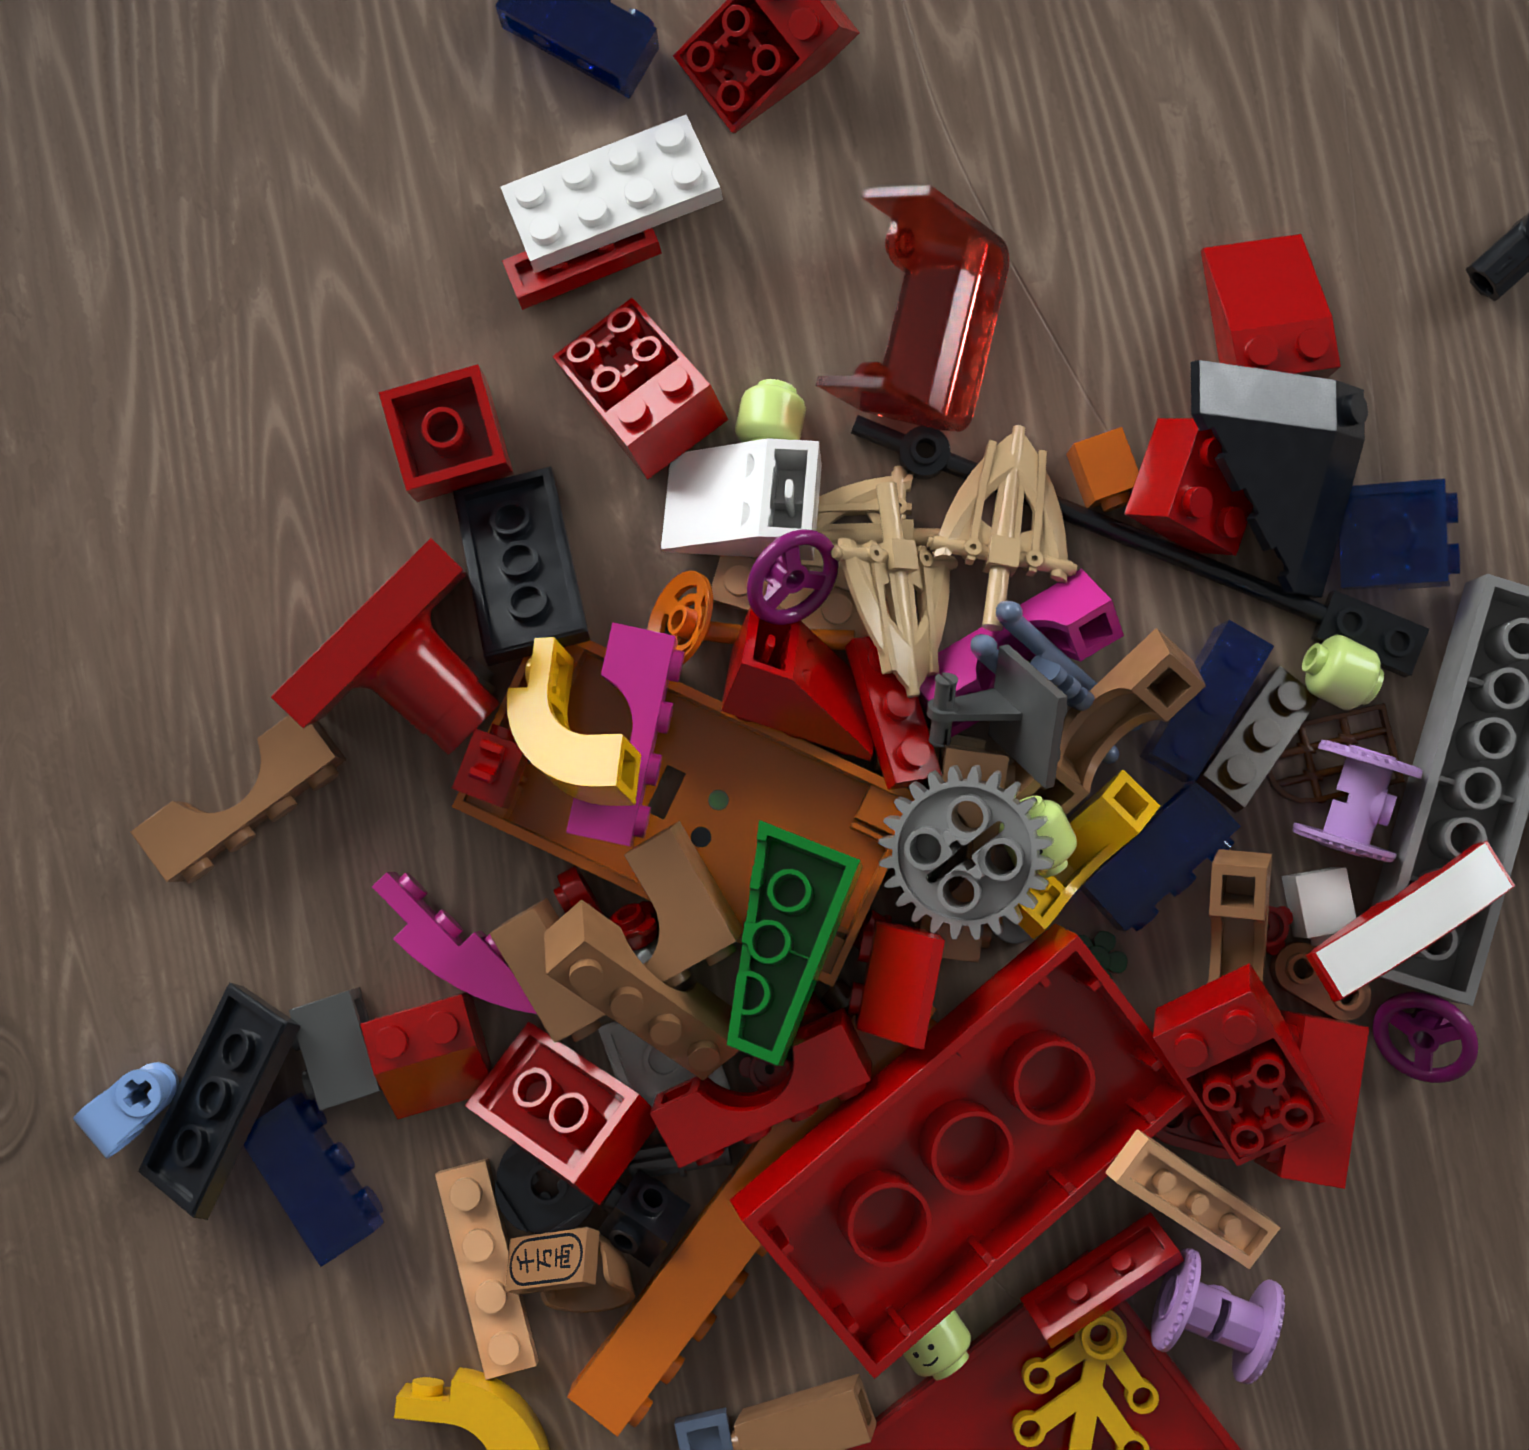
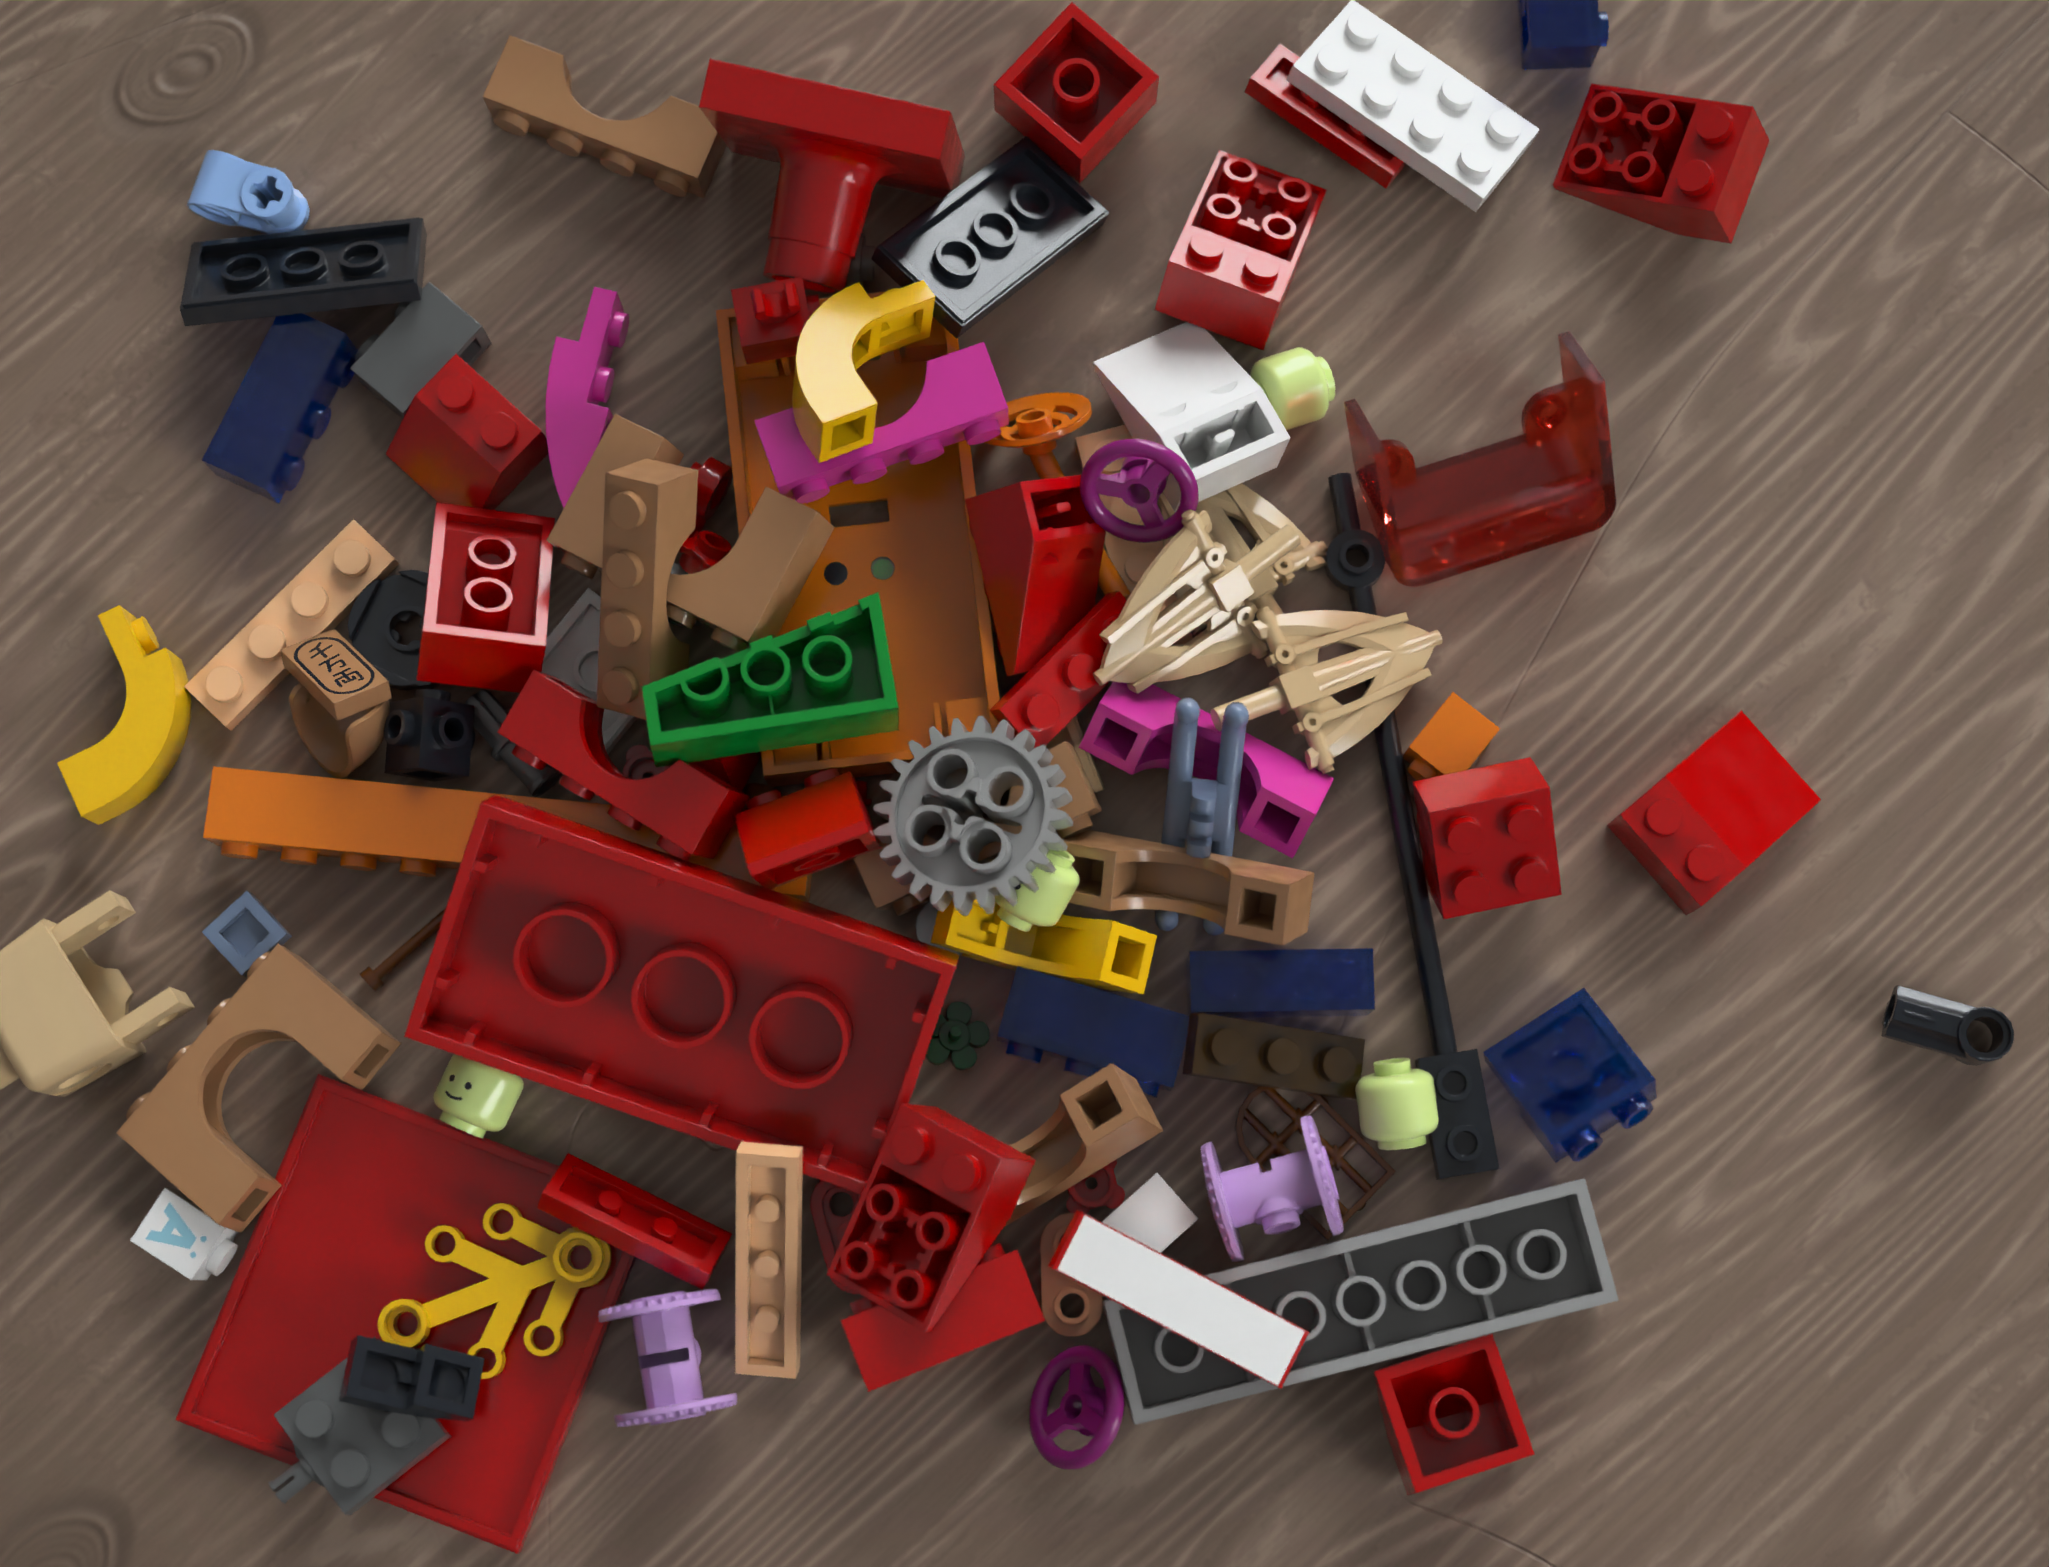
camera: 60 degrees right, 5 degrees down
dark grey plate [927,644,1068,789] -> none
black slope [1190,360,1368,599] -> none
none -> reddish brown piece [360,908,446,992]

